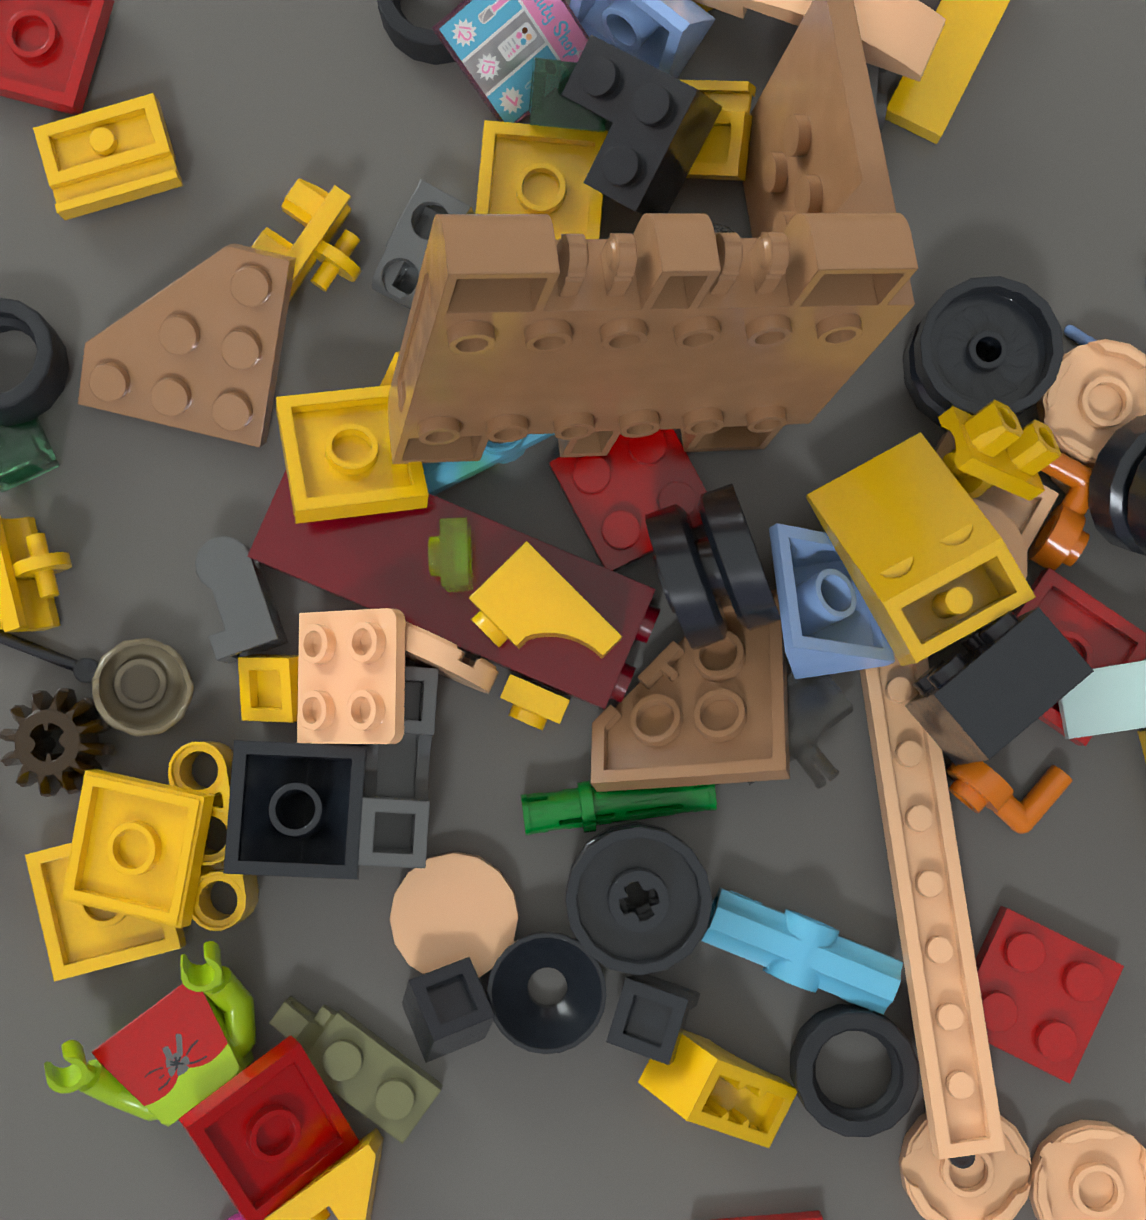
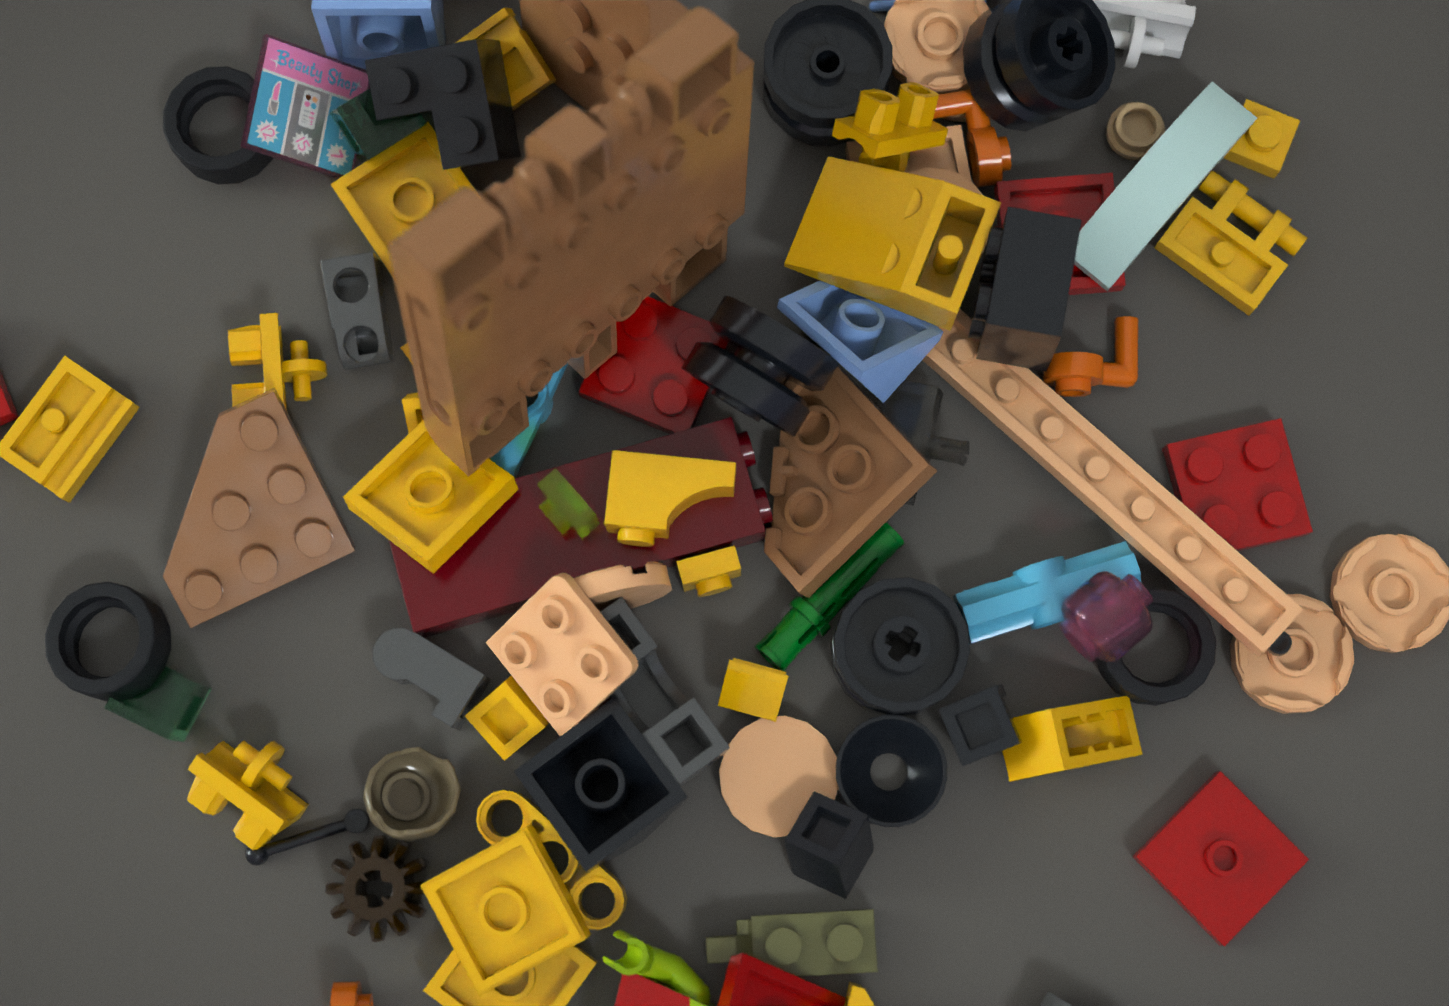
camera: 40 degrees left, 5 degrees down
none -> yellow slope [717,658,788,722]
none -> clear pink head [1059,571,1153,662]

